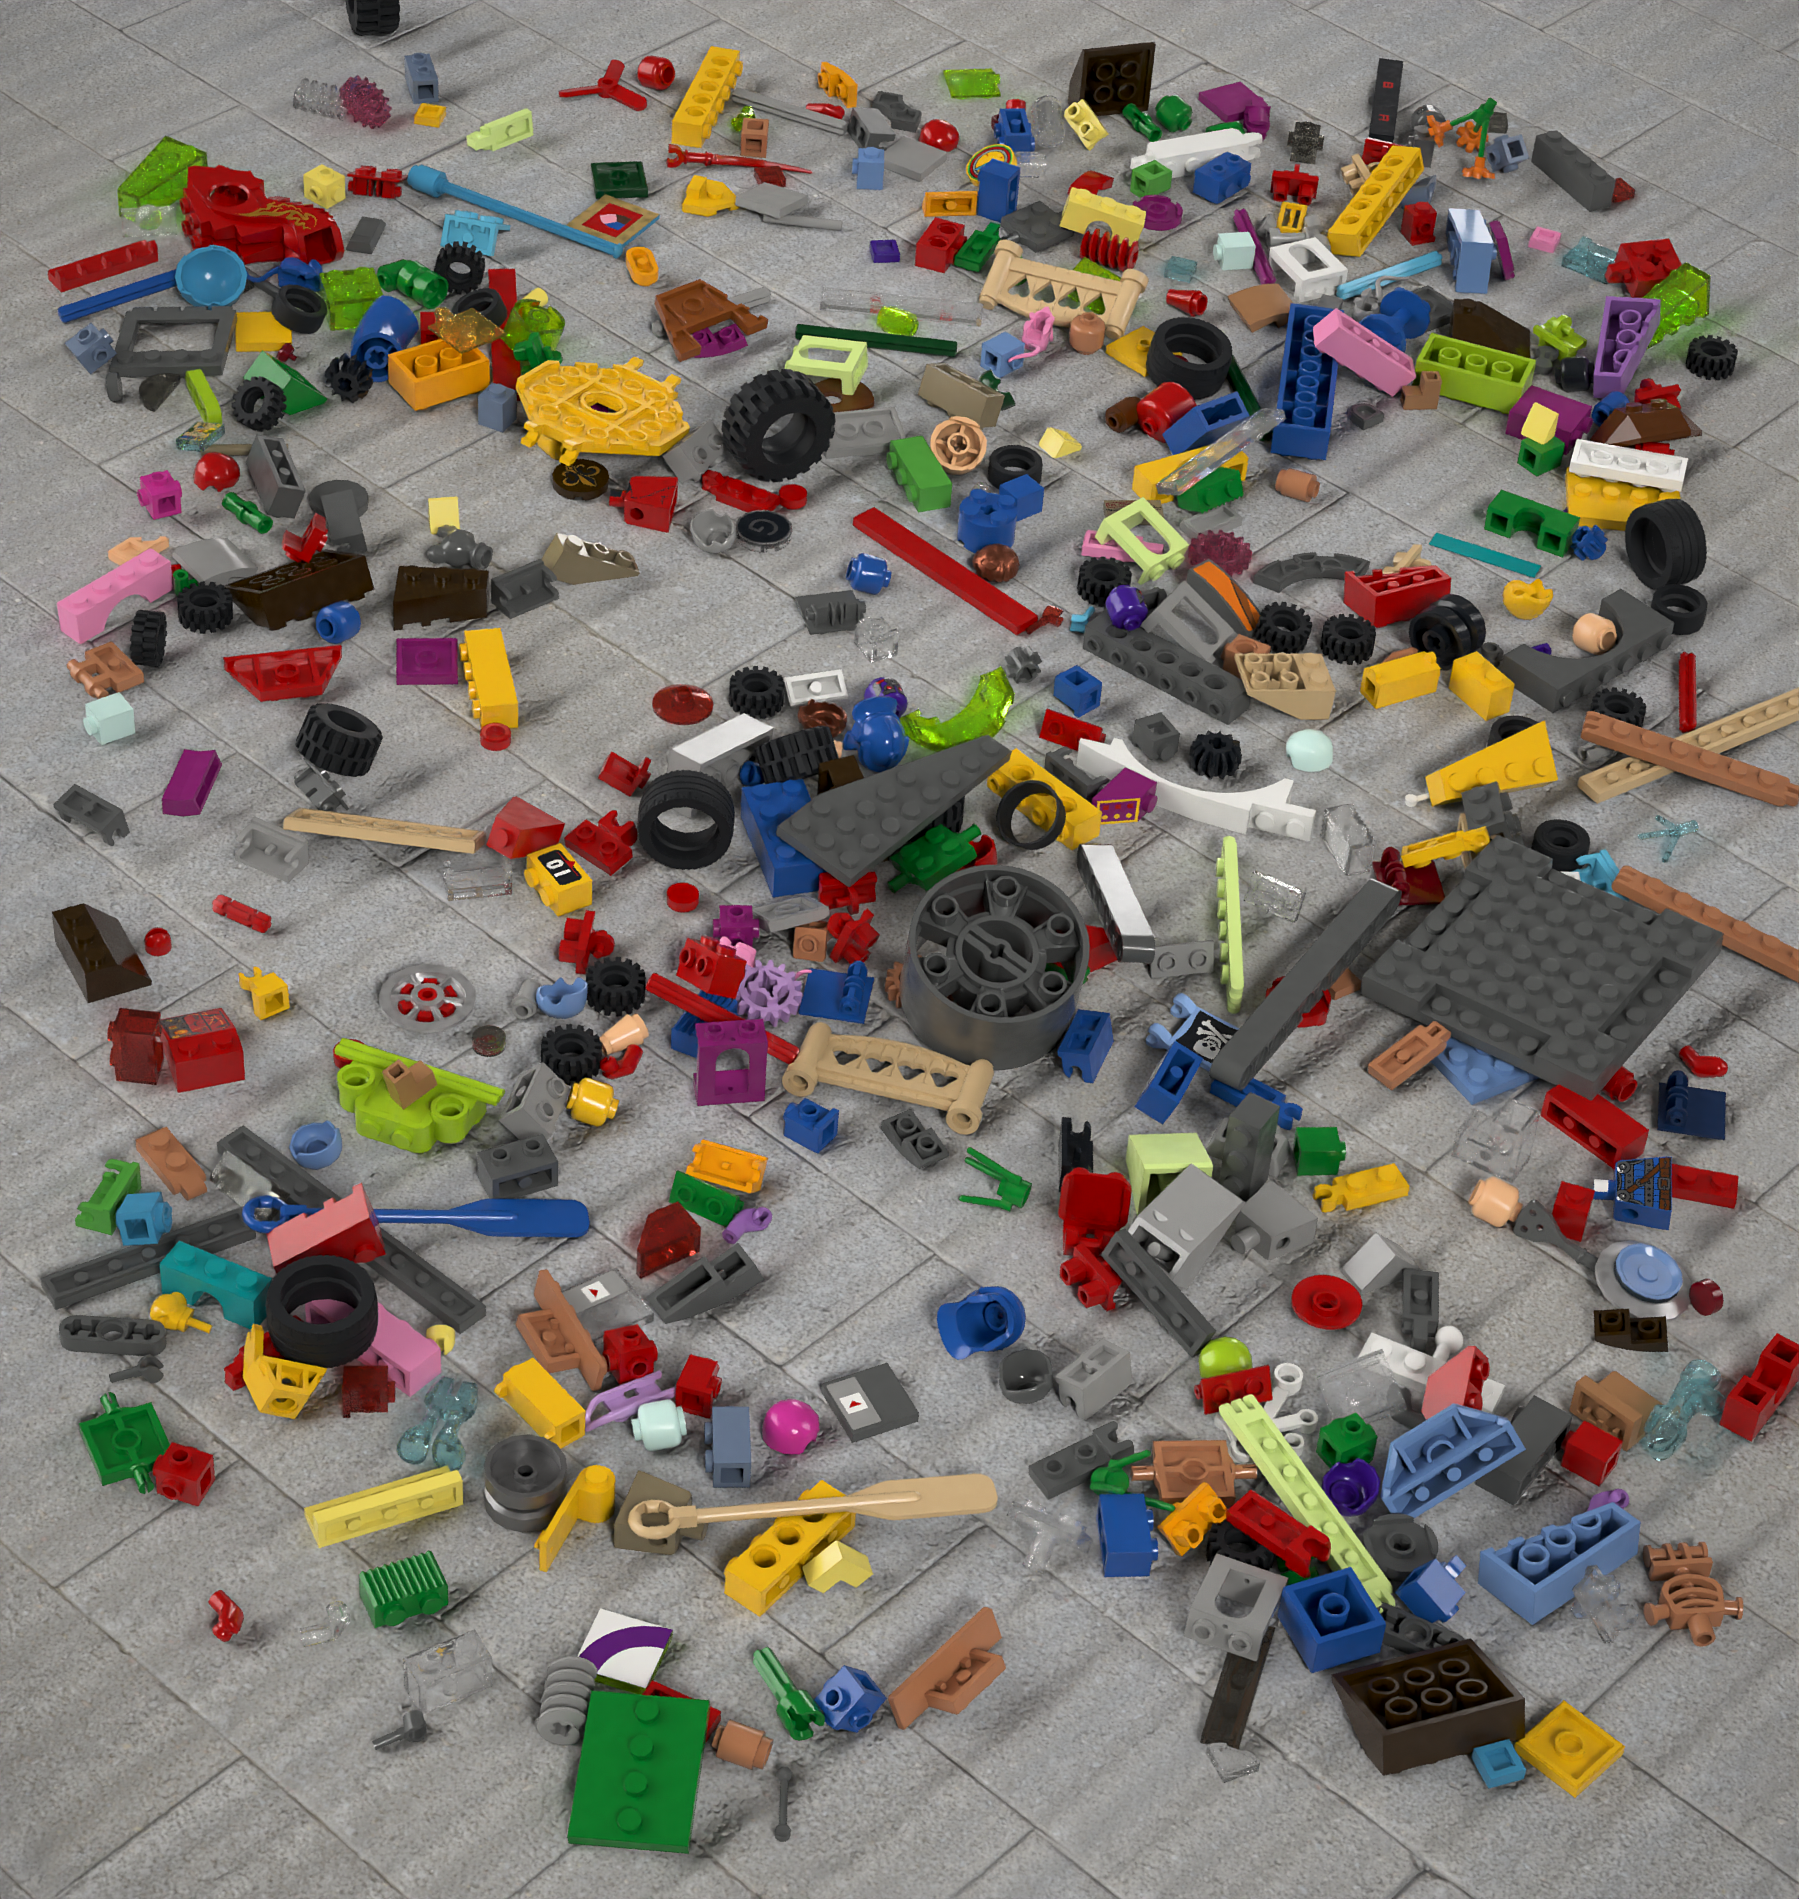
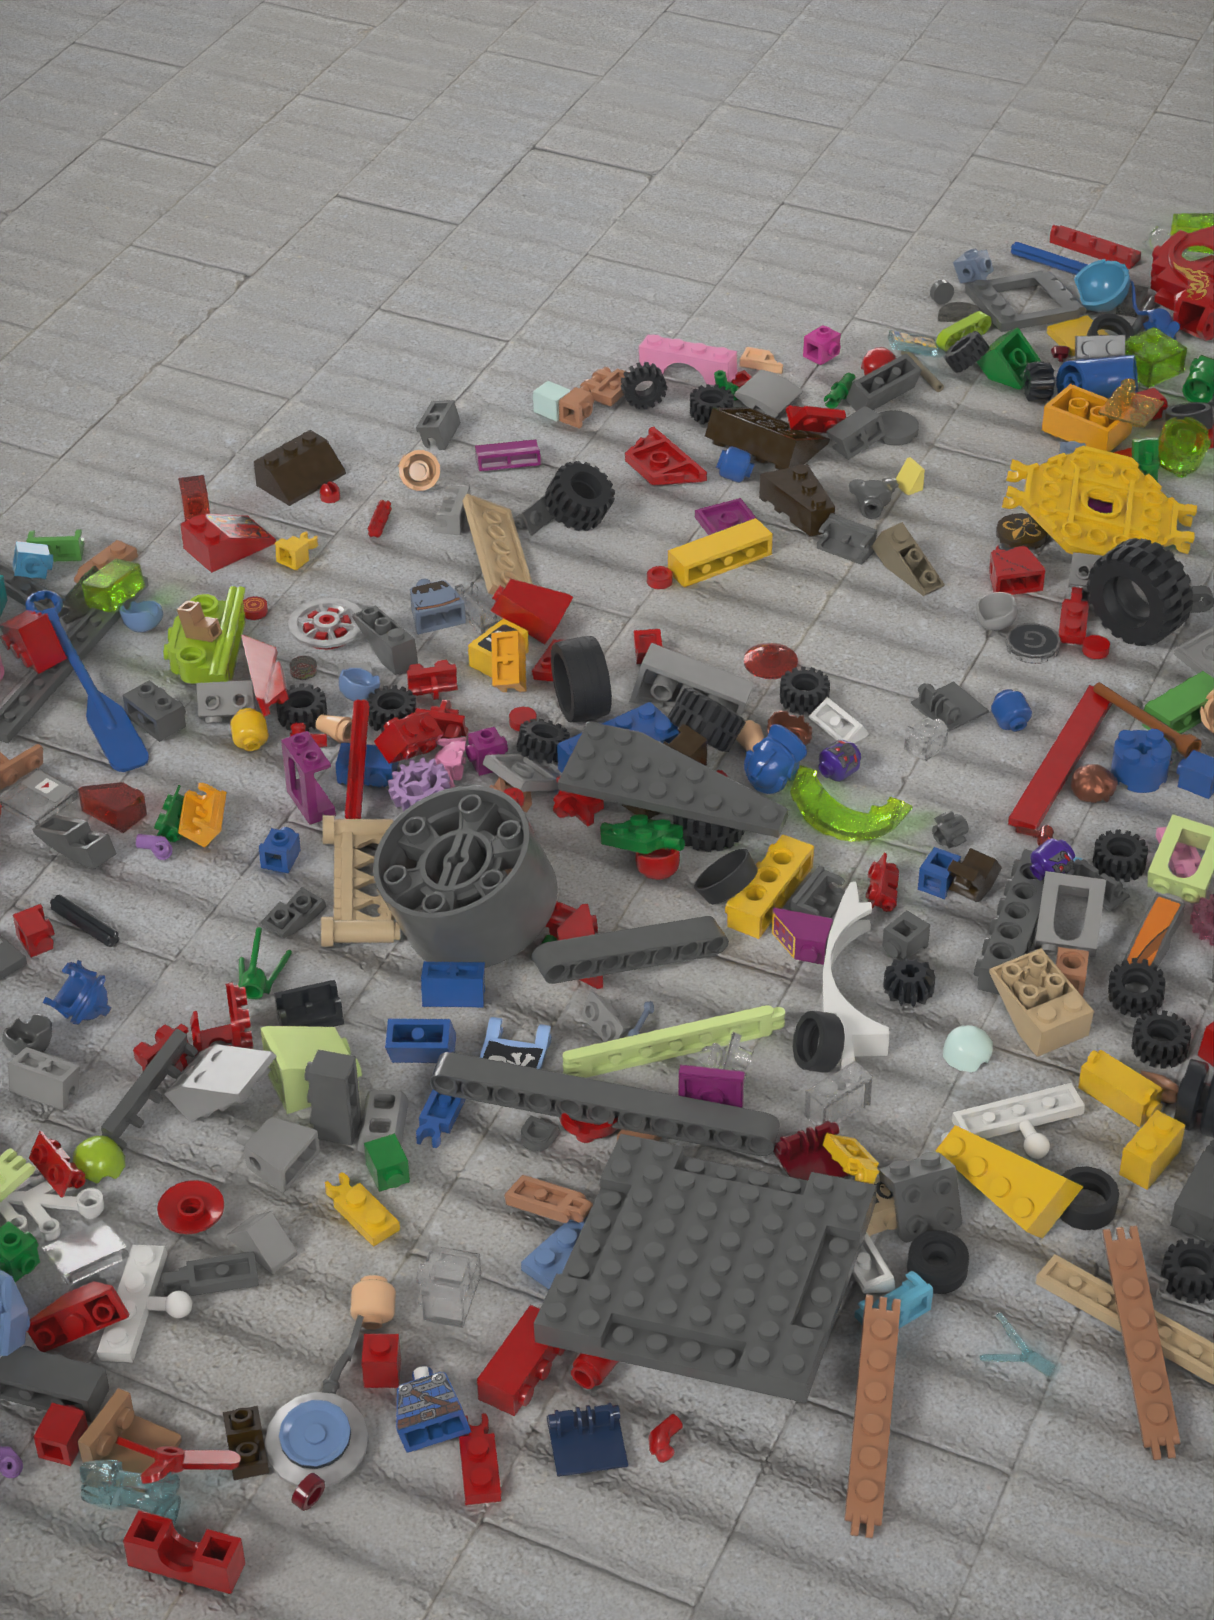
camera: 75 degrees right, 0 degrees up
none -> red brick [13,904,55,958]
none -> black axle [50,895,120,947]
none -> clear neon green brick [81,558,145,612]
none -> red piece [115,1436,241,1484]
none -> wedge [241,635,289,717]
none -> dark grey slope [352,605,418,675]
none -> light nougat helmet [398,450,440,491]
none -> sand blue torso [410,578,466,635]
none -> red hips [415,699,468,739]
none -> light orange hinge [491,631,527,692]
none -> black tyre [516,719,570,764]
none -> dark grey tile [521,1115,559,1151]
none -> nougat brick [559,387,594,429]
none -> sand blue hinge [628,1001,654,1036]
none -> magenta tile [678,1065,745,1108]
none -> black tyre [792,1011,845,1072]
none -> dark brown brick [947,848,1002,902]
none -> white plate [952,1083,1085,1159]
none -> bracket [1068,335,1125,361]
none -> dark orange piece [1093,682,1202,758]

